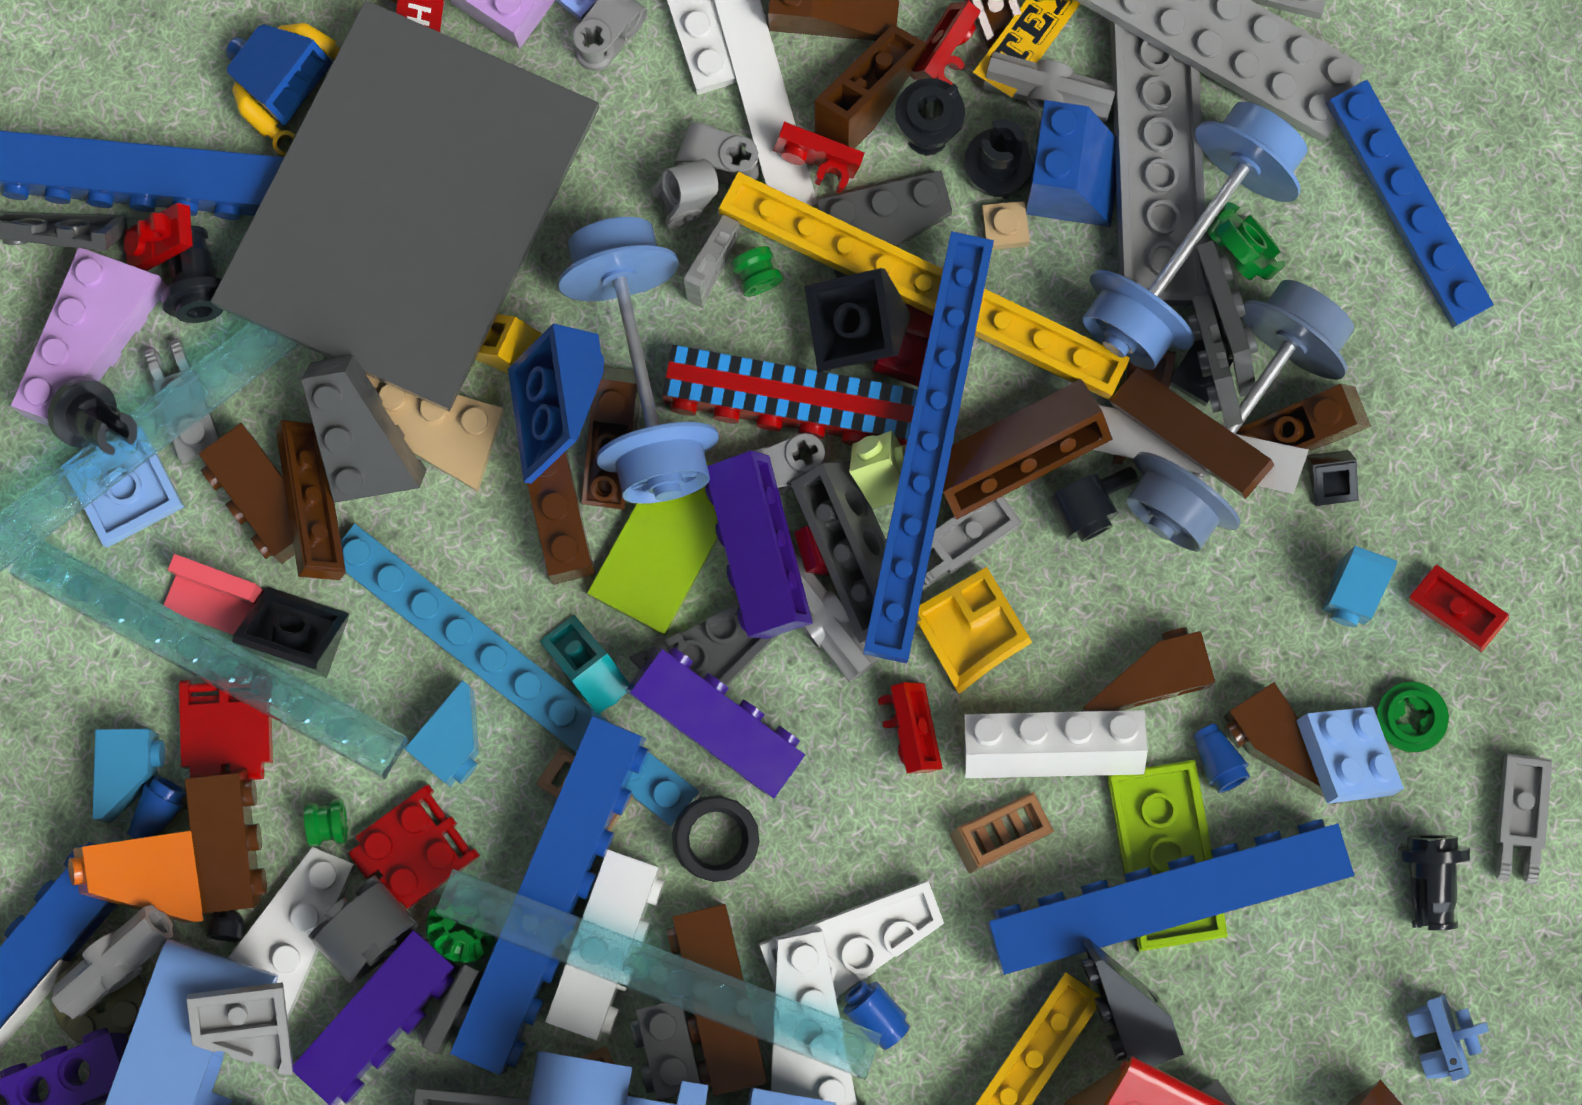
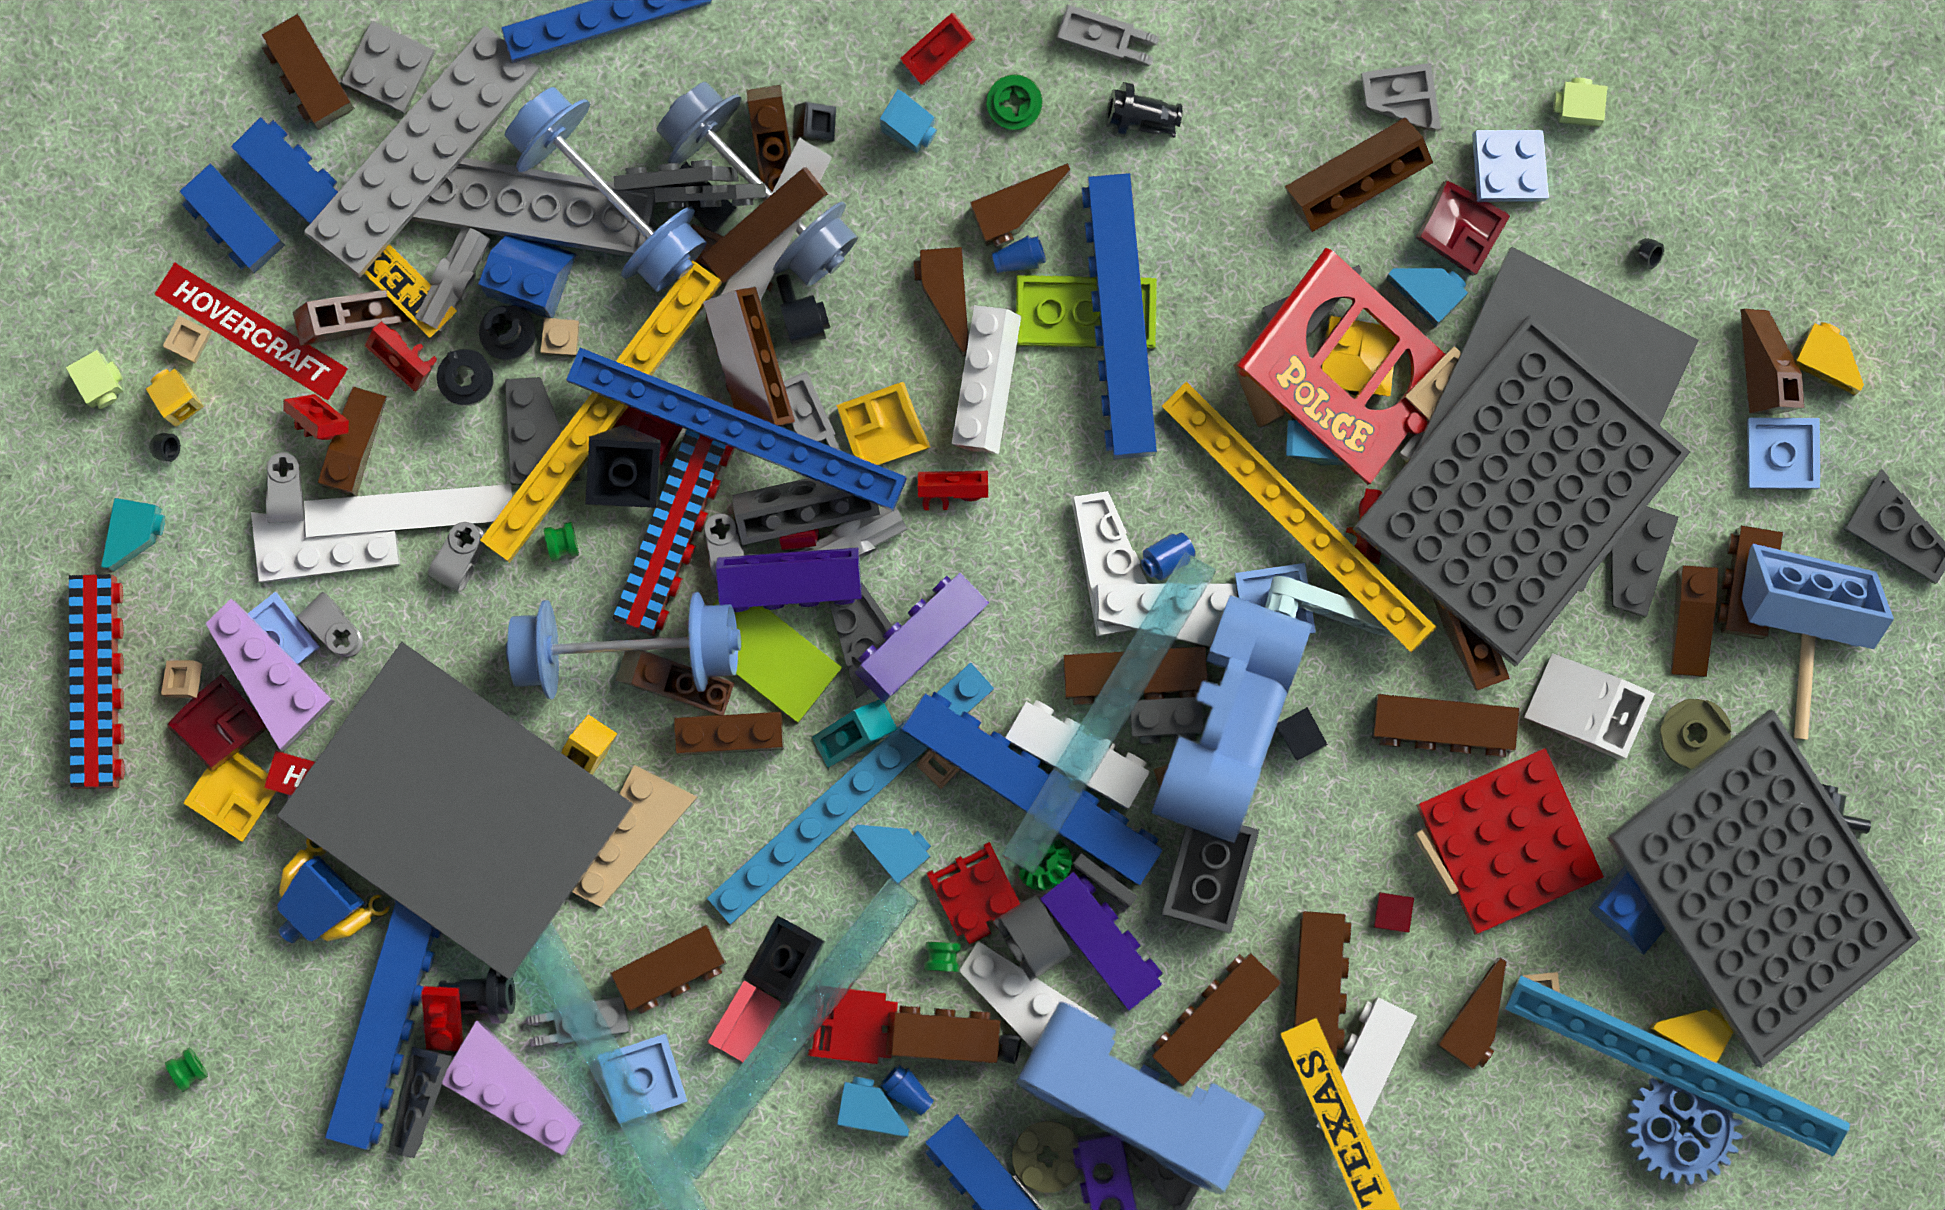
camera: 80 degrees left, 5 degrees up
black piece [48,377,138,455] -> none
light grey piece [51,905,174,1019] -> none
orange slope [68,831,204,923] -> none
light grey wing [187,982,293,1076] -> none
reddish brown tile [275,420,346,580] -> none
dark grey wedge [301,355,427,503] -> none
blue slope [508,323,604,484] -> none
light grey piece [650,159,718,230] -> none
black tyre [672,795,760,882] -> none
light grey wing [683,215,740,308] -> none
red plate [773,121,865,193] -> none
reddish brown slope [815,24,927,149] -> none
yellowish green brick [849,431,906,509] -> none
medium nougat slope [950,792,1054,874] -> none
black slope [1081,939,1184,1067] -> none
green plate [1207,202,1285,280] -> none
light blue plate [1296,707,1404,804] -> none
medium blue hips [1406,994,1489,1081] -> none

